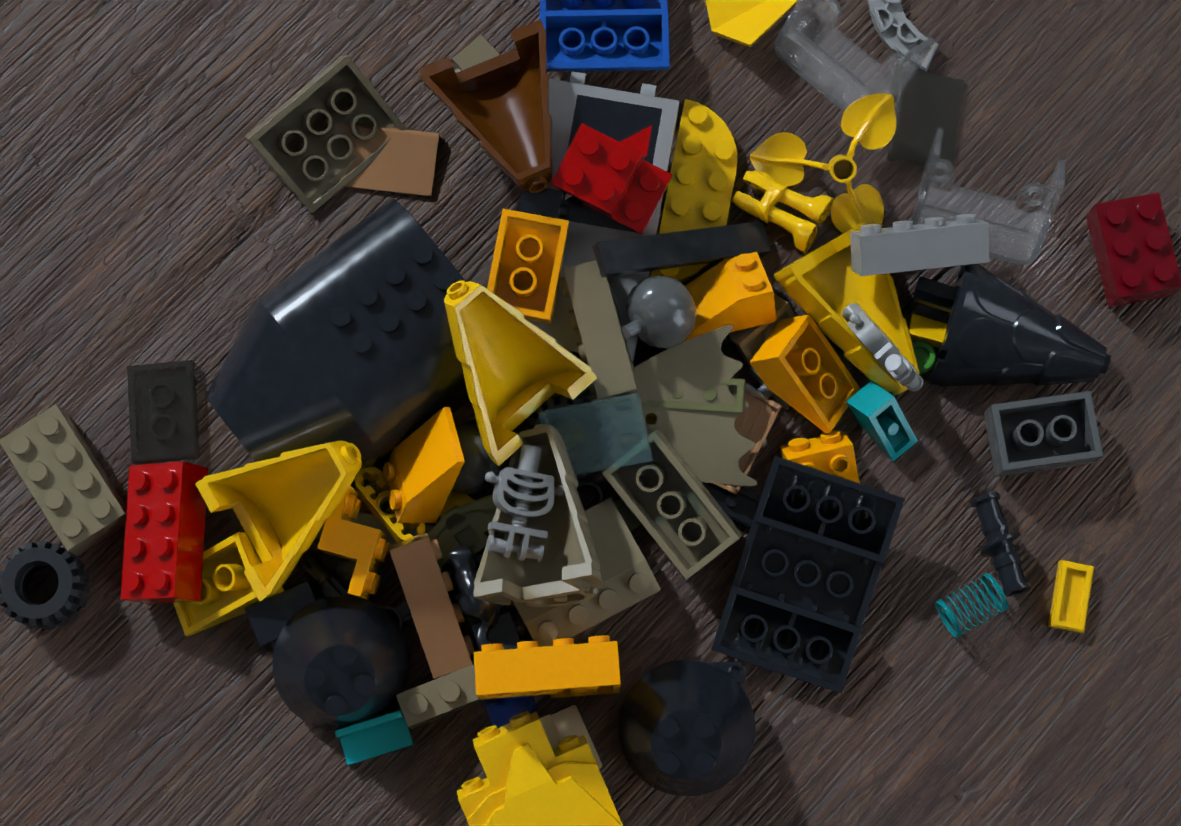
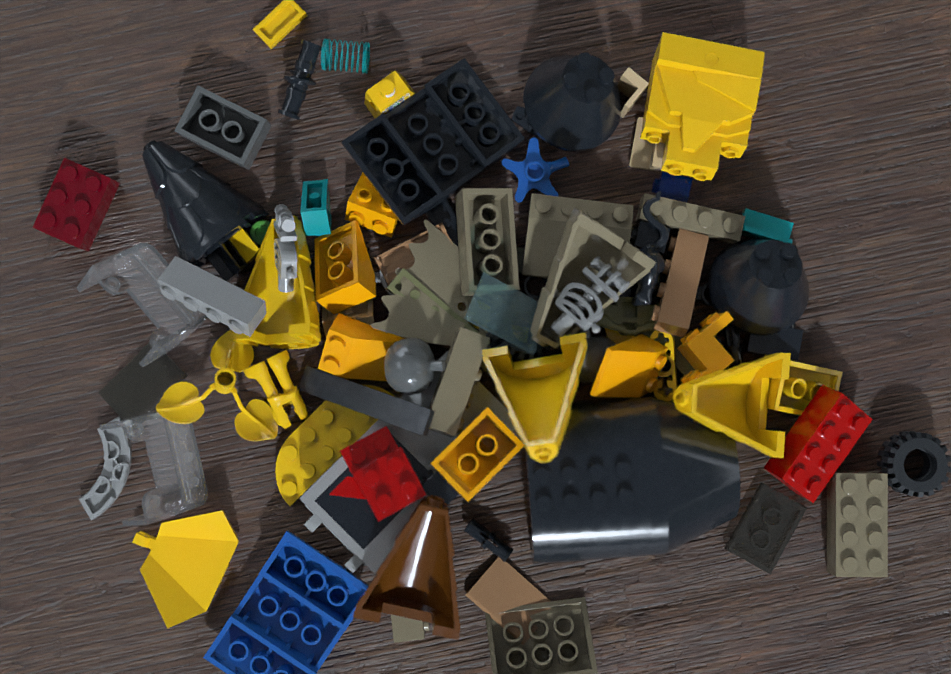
camera: 145 degrees left, 10 degrees up
light orange brick [473,635,621,700] -> none
none -> yellow torso [364,71,416,118]
none -> black pin [464,518,514,562]
none -> blue animal [502,137,569,203]
none -> tan panel [617,67,649,118]

